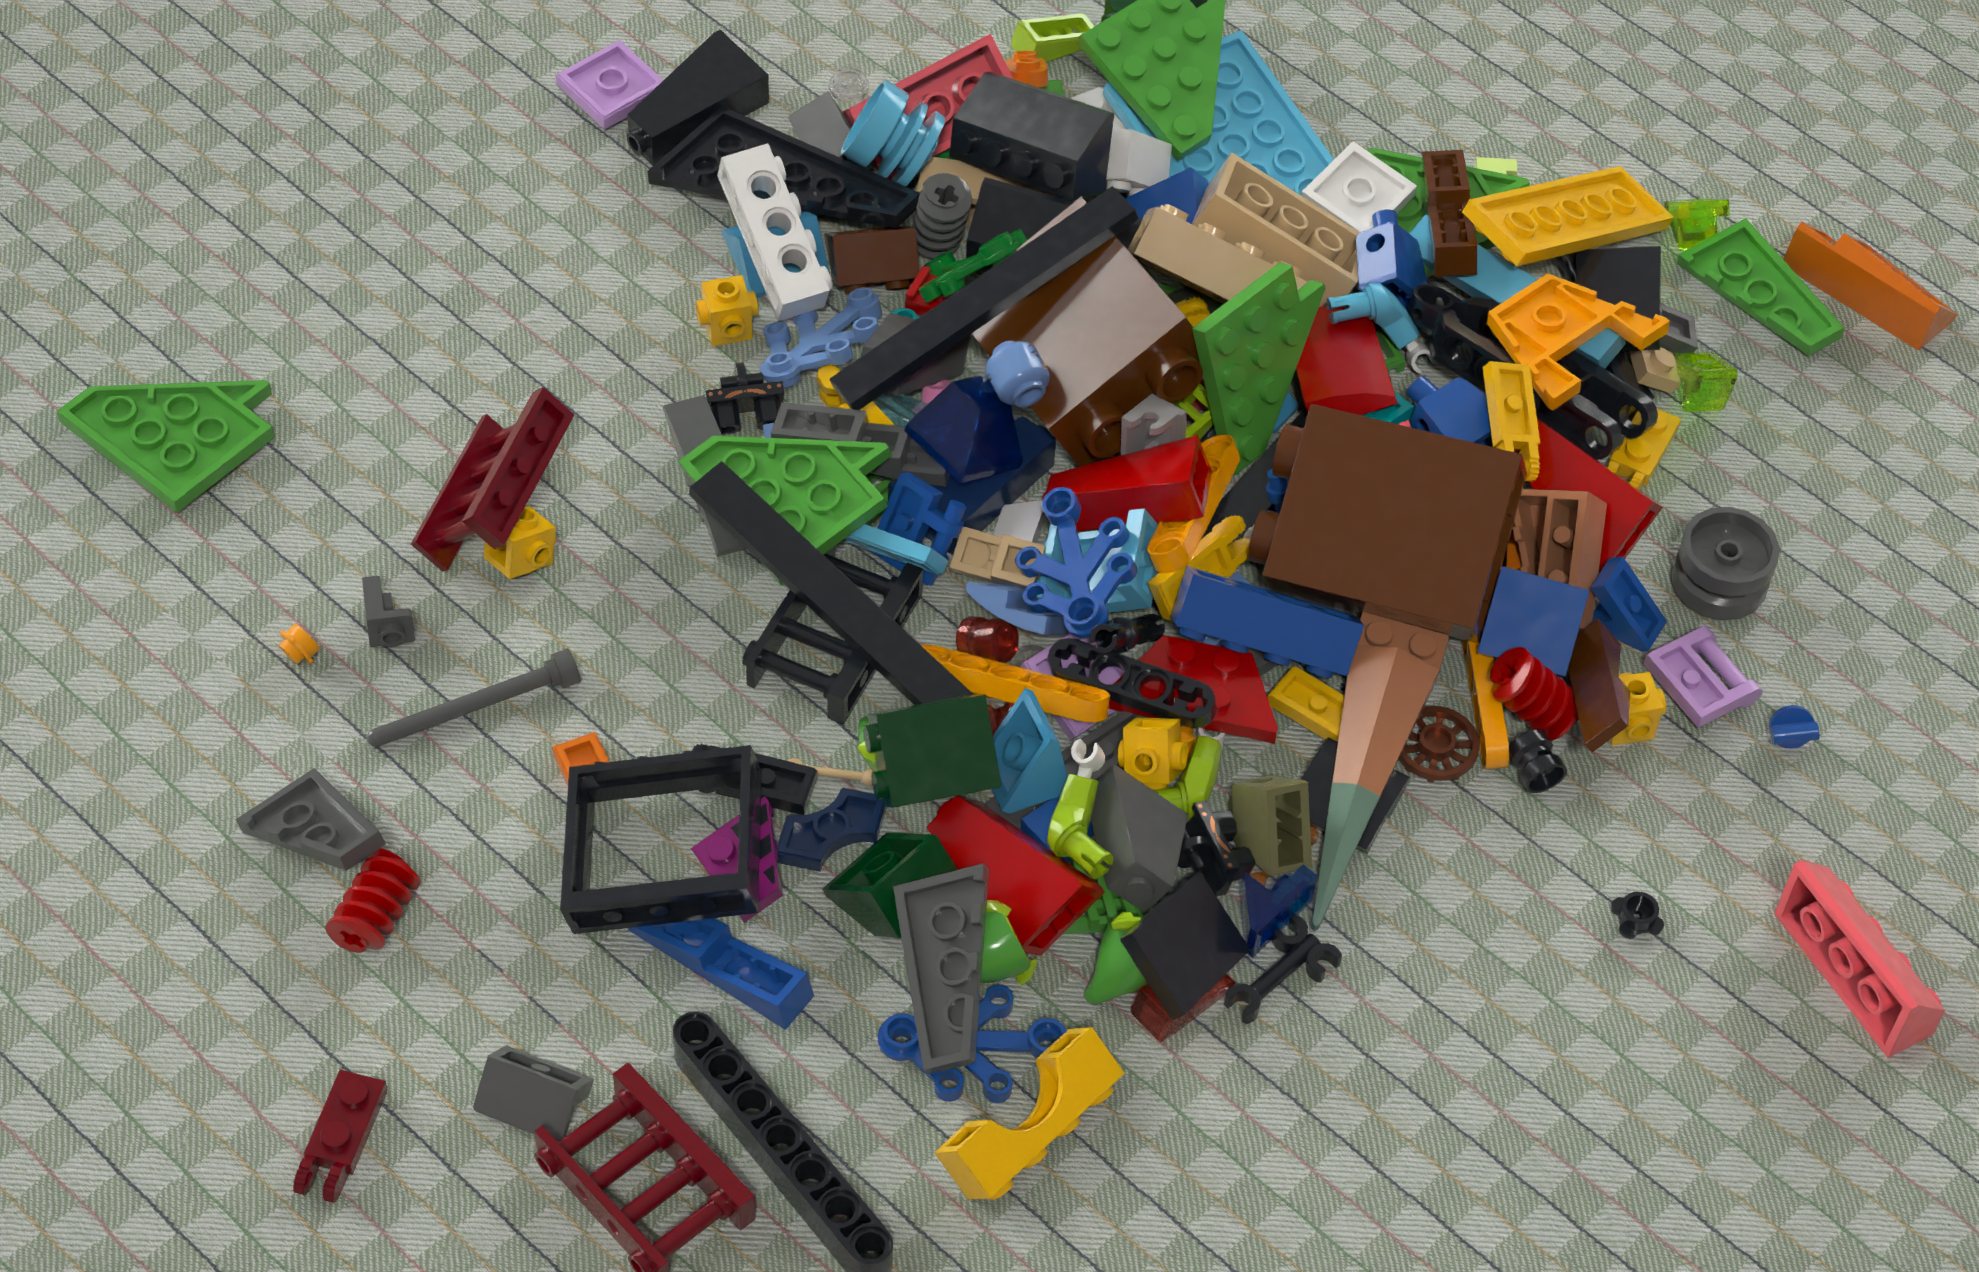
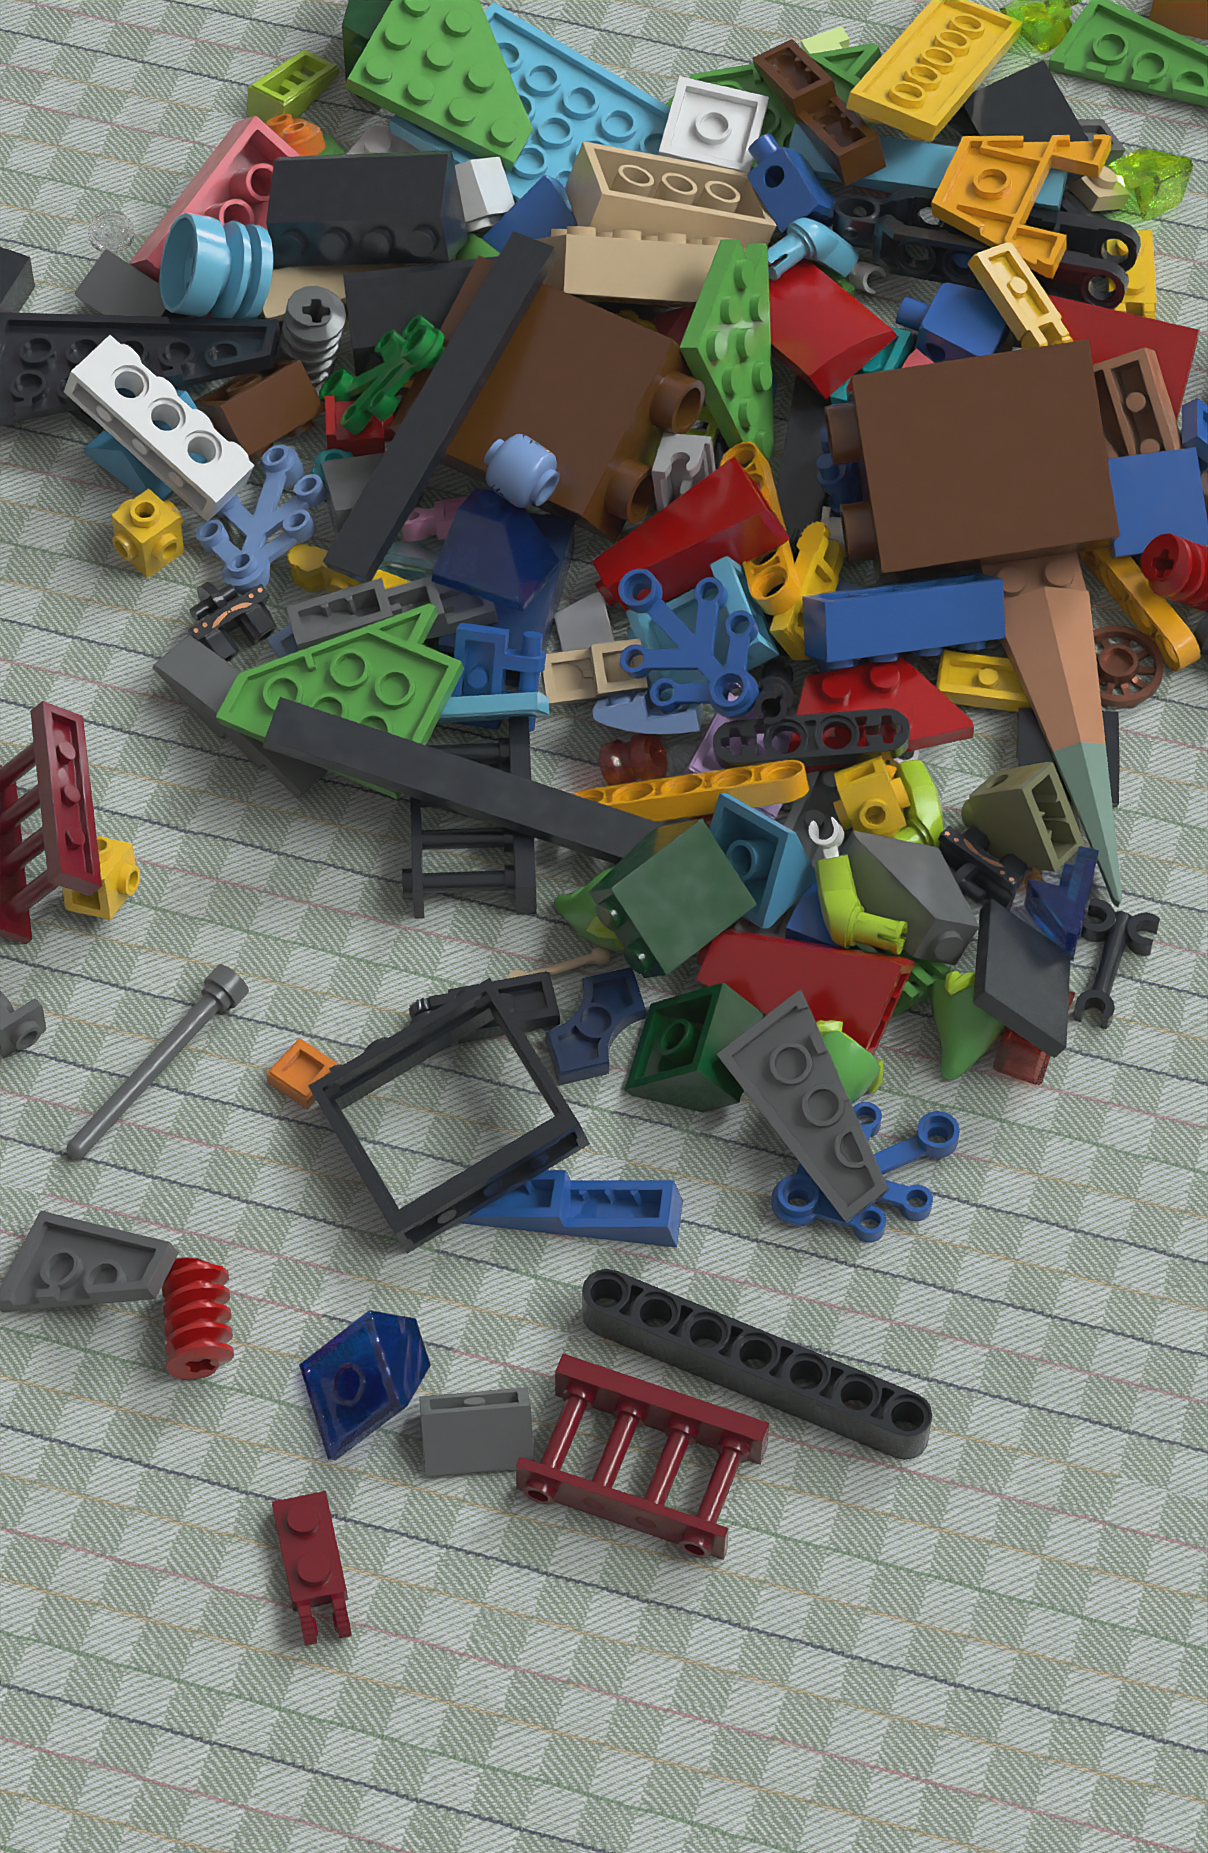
camera: 25 degrees left, 5 degrees up
magenta wing [691,796,783,923] -> none
yellow arch [934,1027,1125,1201] -> none
none -> clear blue slope [299,1310,431,1461]

